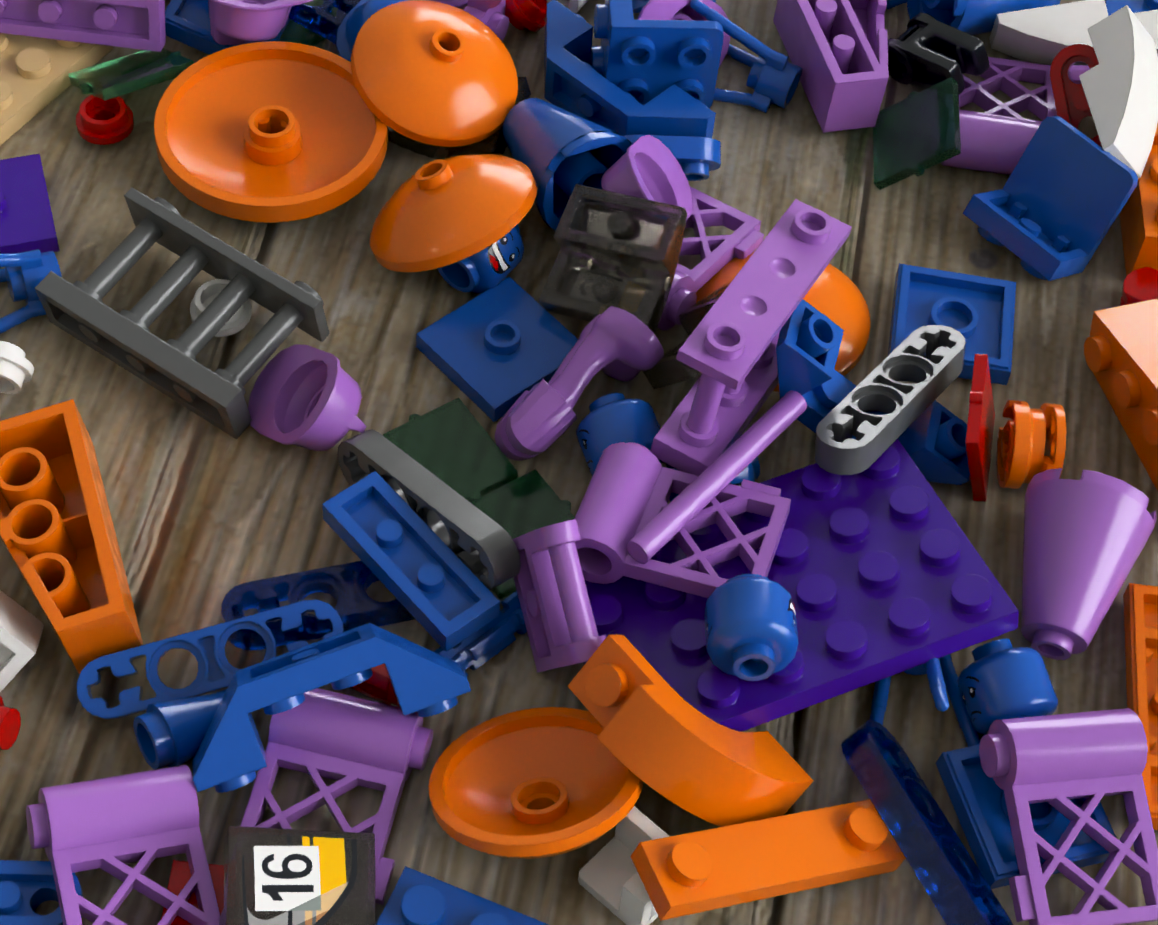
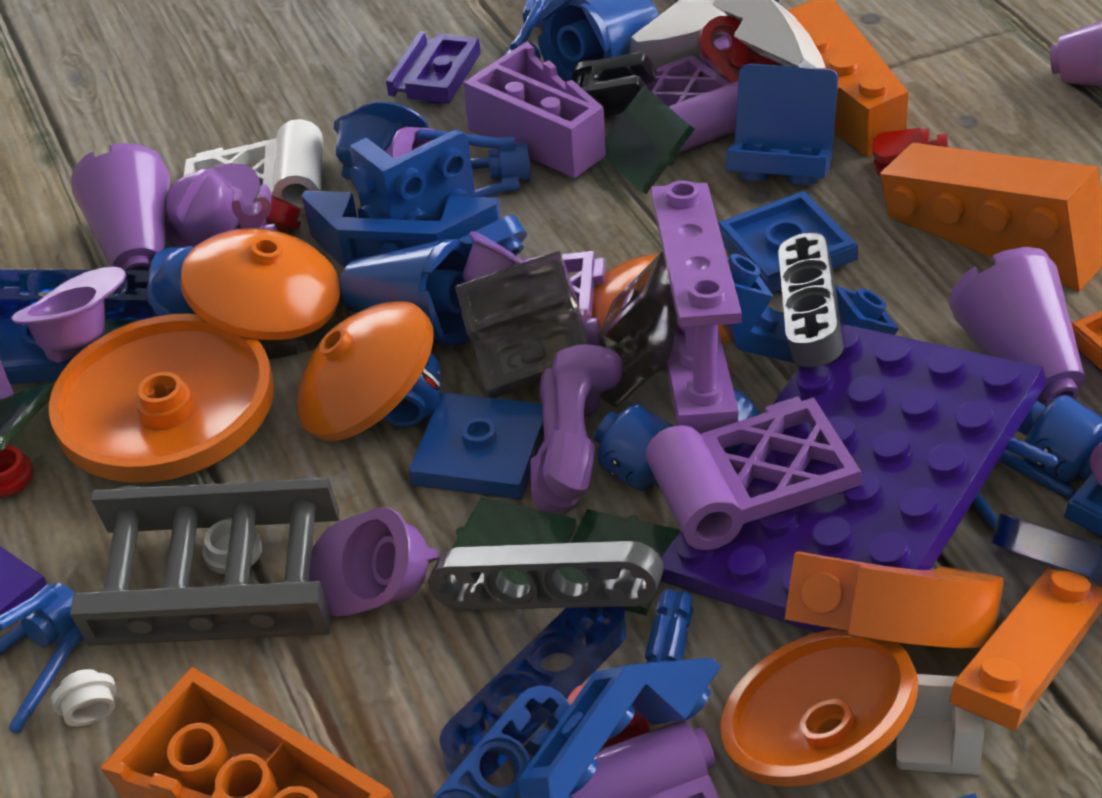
camera: 25 degrees left, 10 degrees down
blue plate [322,471,500,652] -> none
medium lavender plate [513,519,606,673] -> none
medium lavender bar [627,390,807,564] -> none
blue head [704,574,798,681] -> none
red piece [965,354,995,502] -> none
orange wheel [996,400,1067,489] -> none

